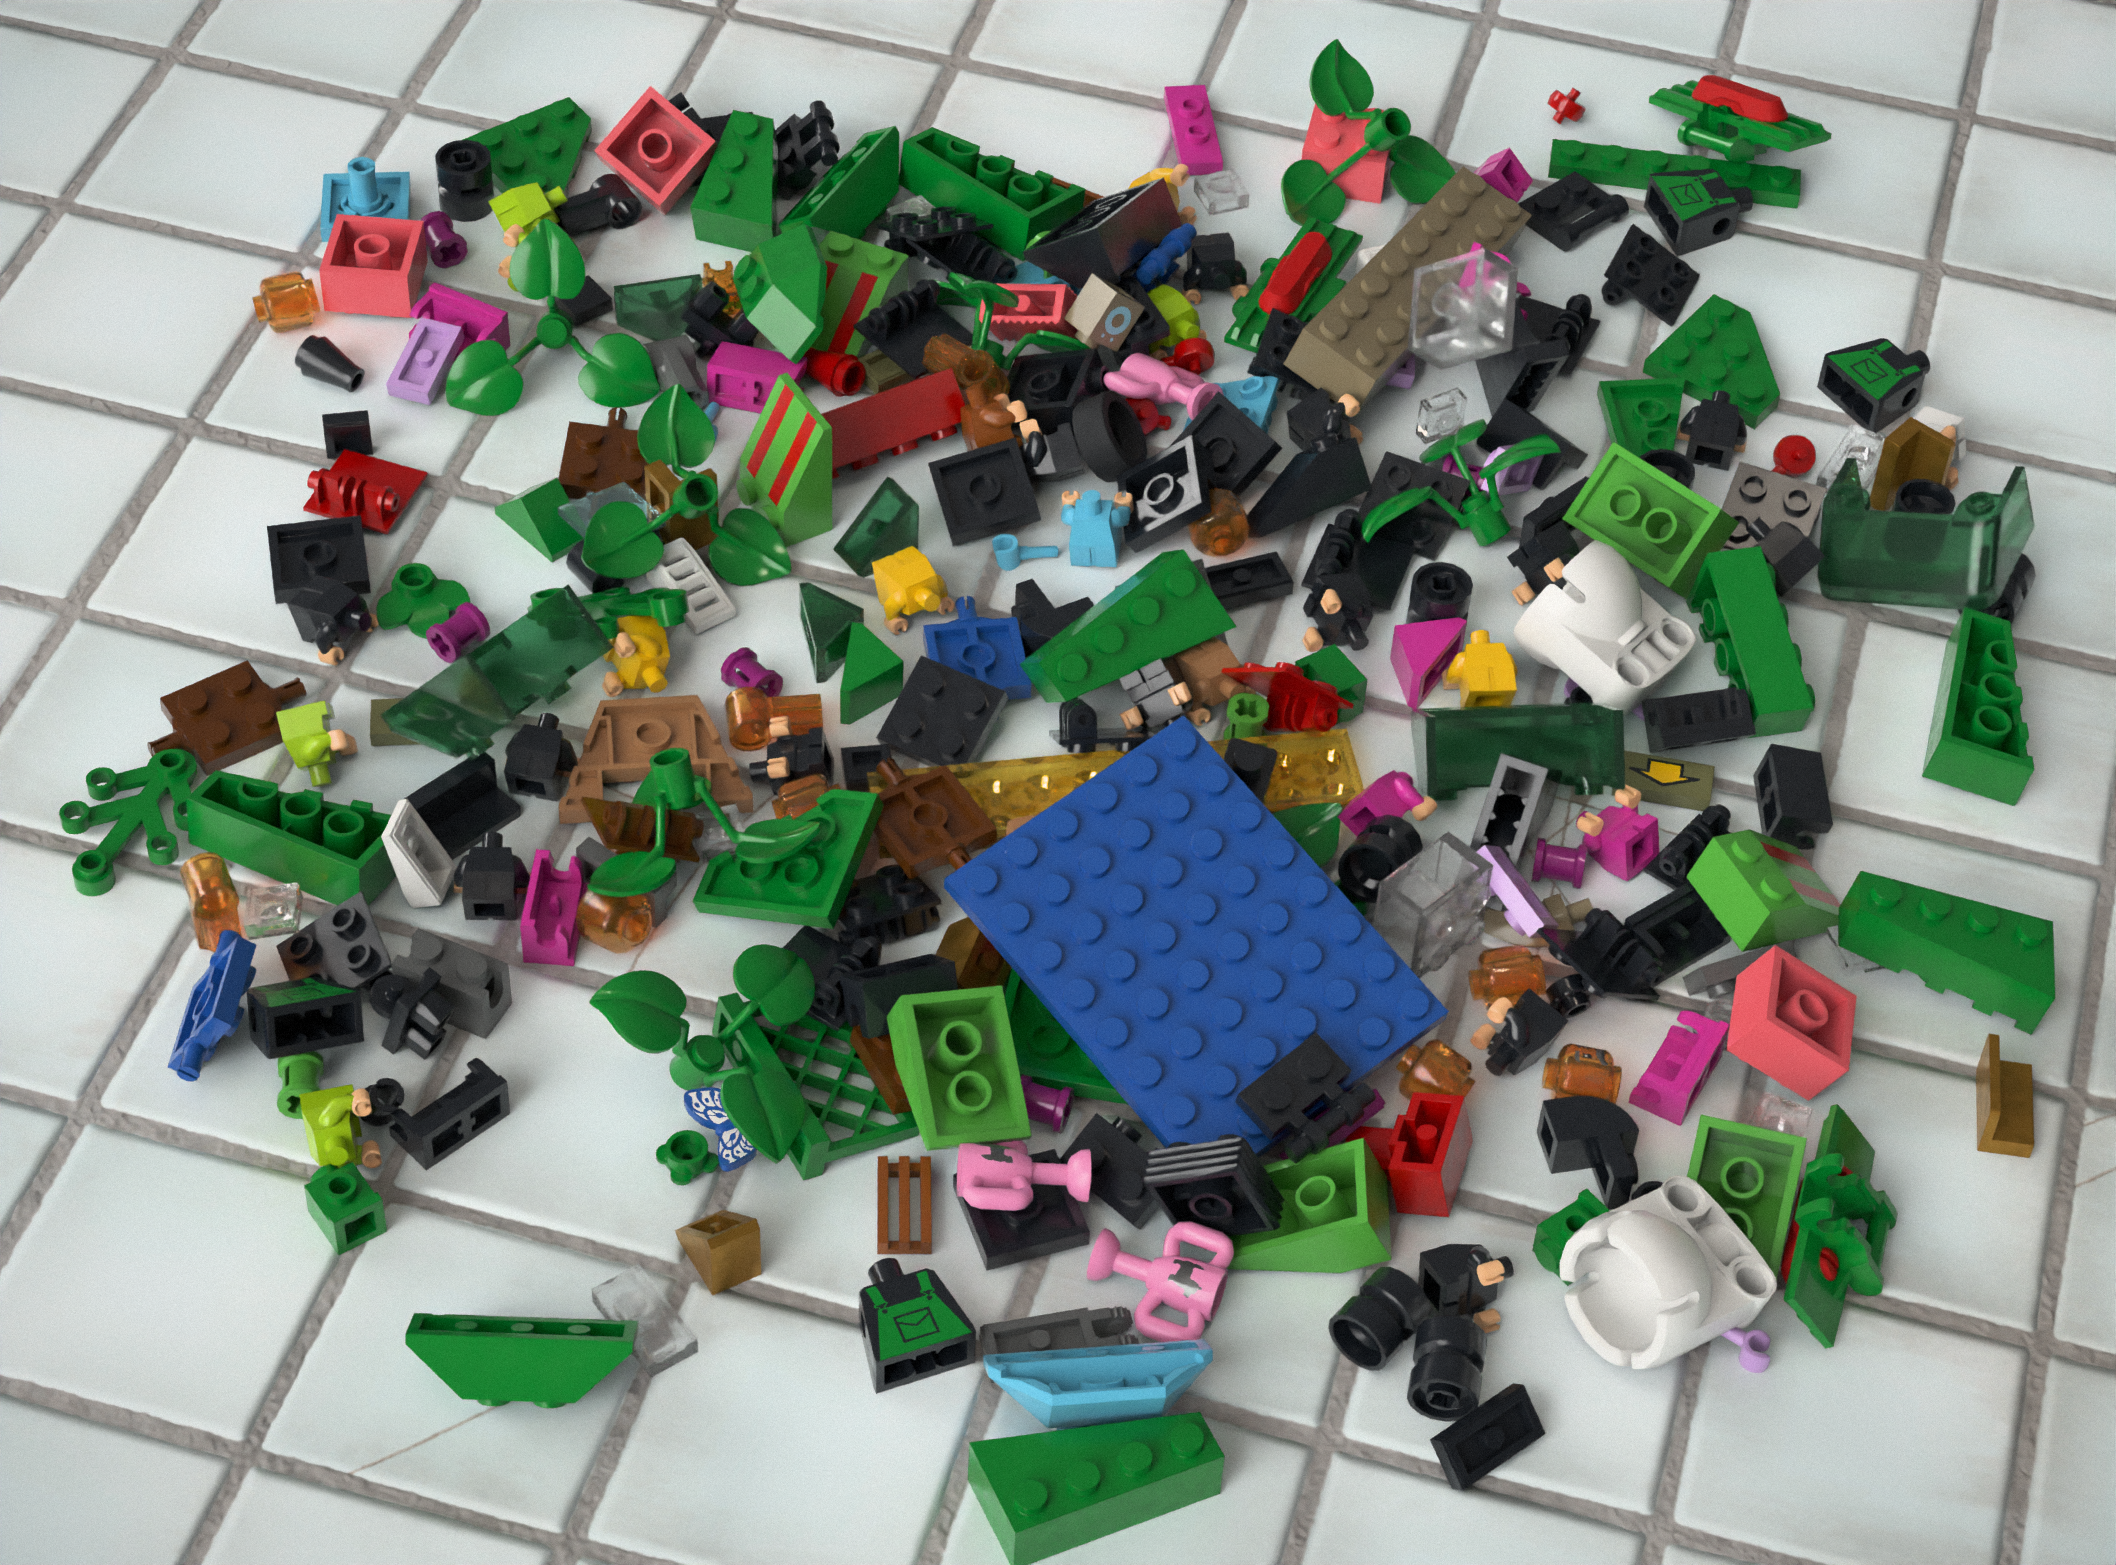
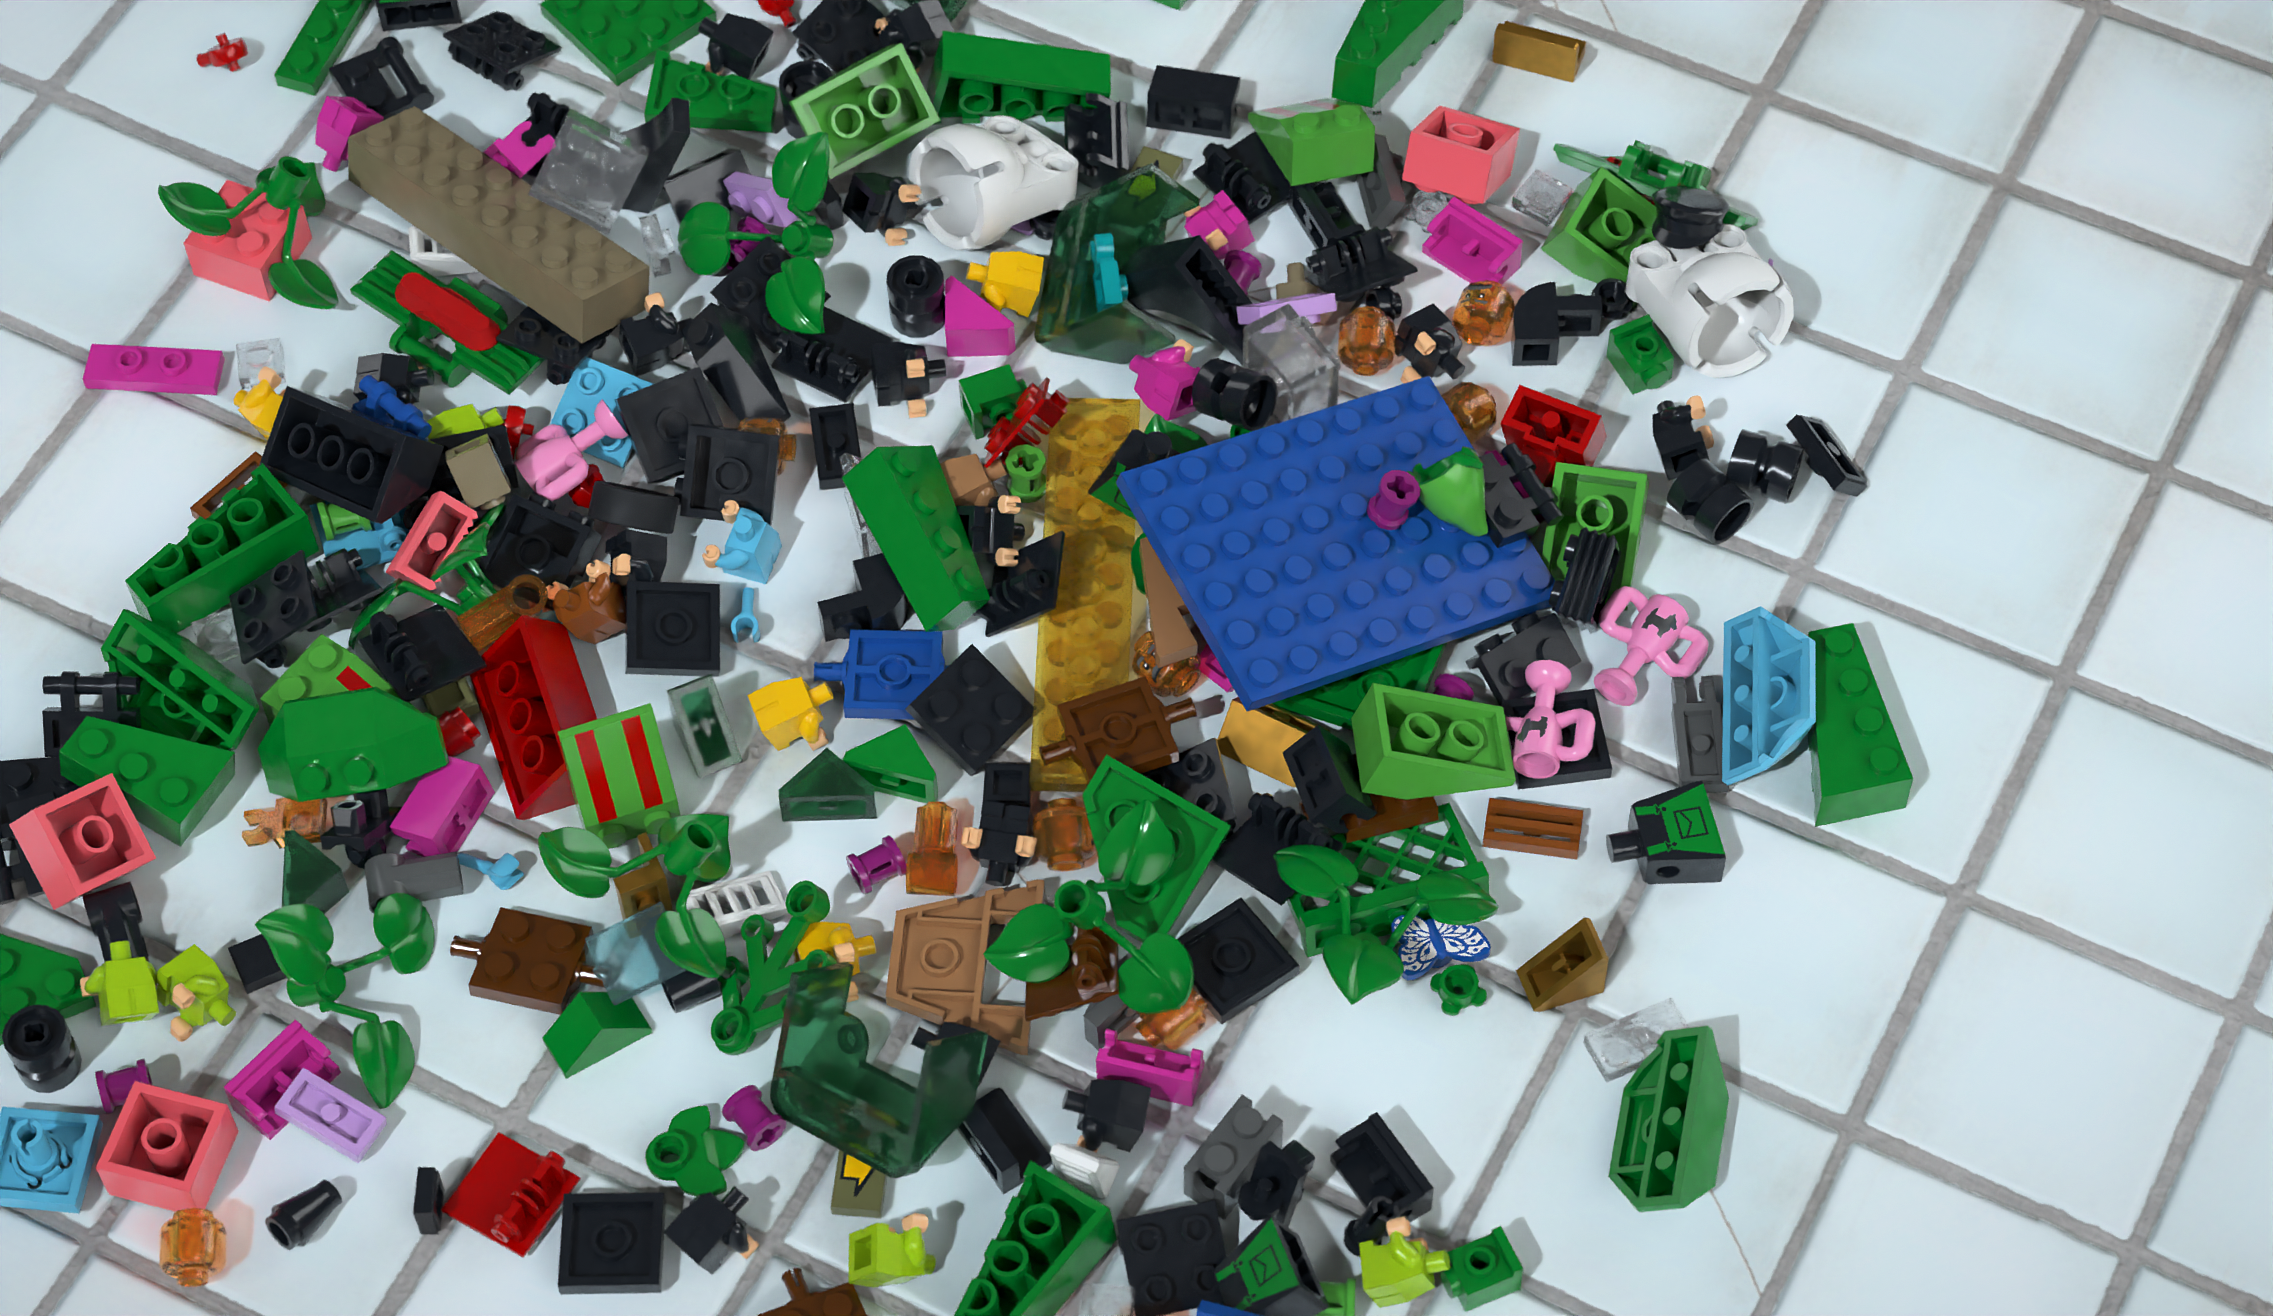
camera: 75 degrees left, 10 degrees up
none -> teal plate [1090,233,1128,317]
none -> black plate [1177,897,1300,1025]
none -> magenta bush [1367,470,1421,530]
none -> bright green hat [1407,446,1488,537]
none -> black piece [1652,186,1730,249]

